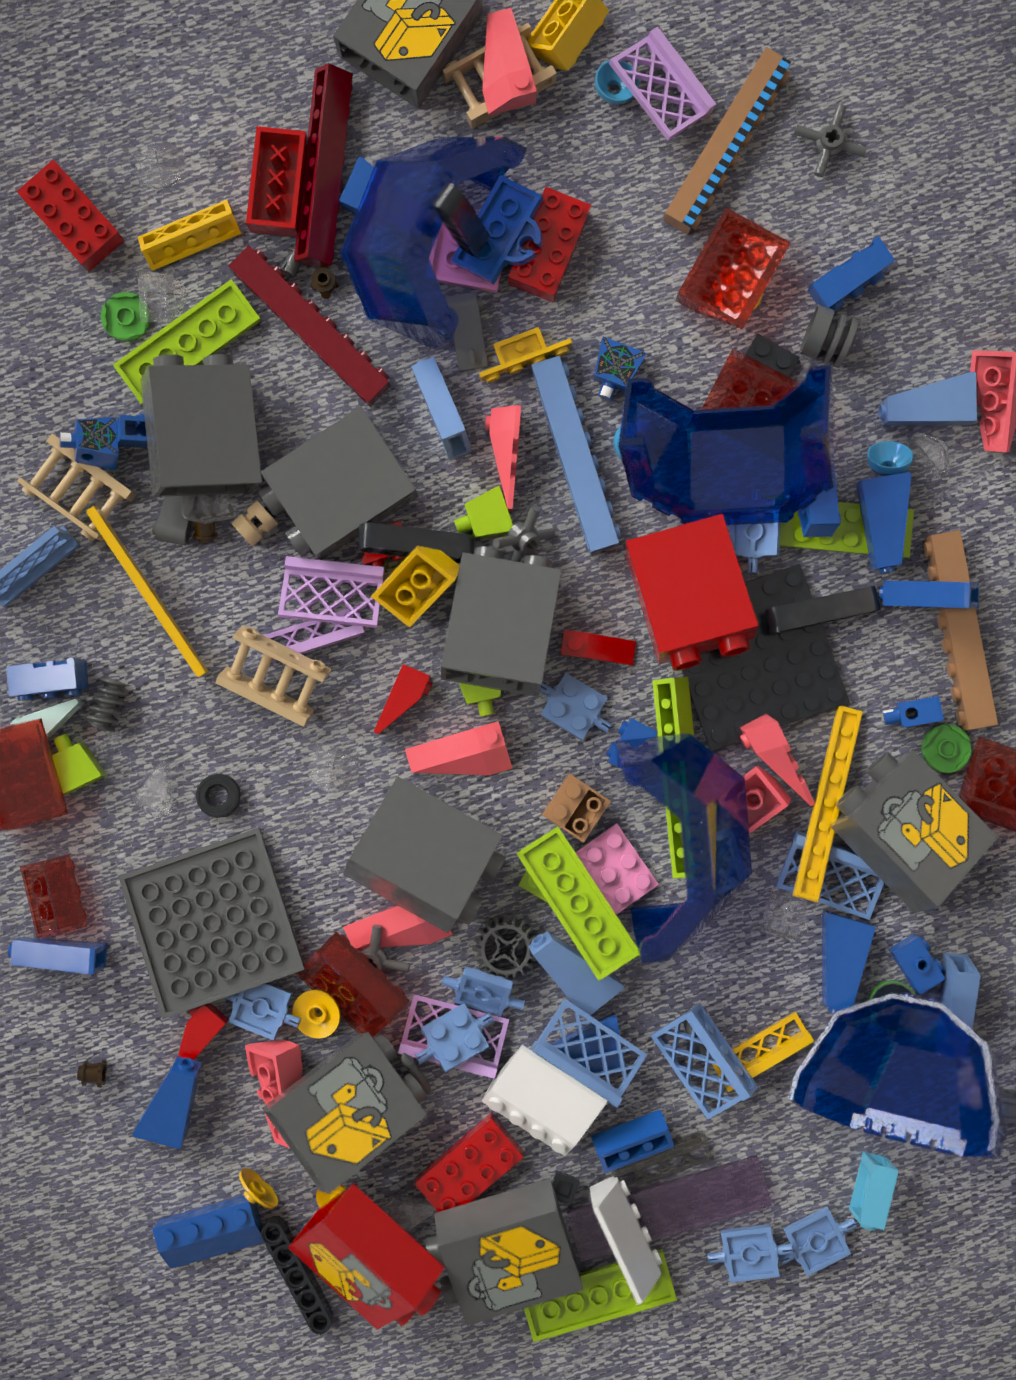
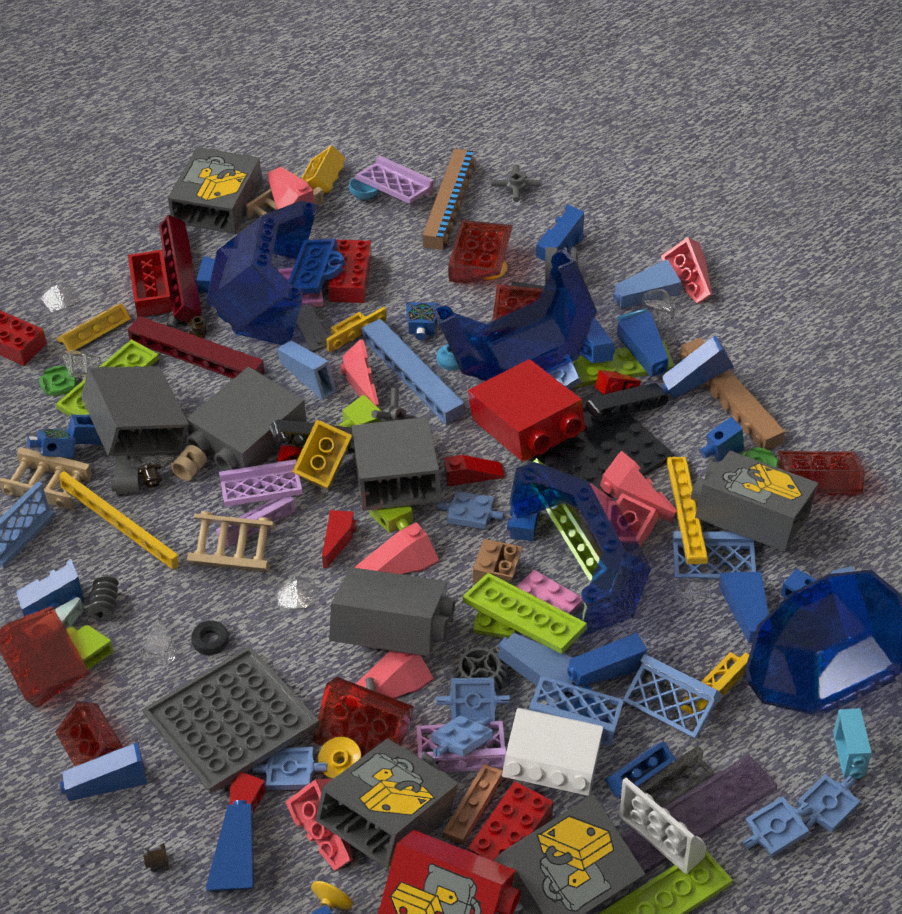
camera: 20 degrees left, 40 degrees down
black beam [432,182,490,258] -> none
none -> nougat plate [443,764,503,845]
none -> blue slope [567,633,647,687]
none -> red slope [595,370,641,395]

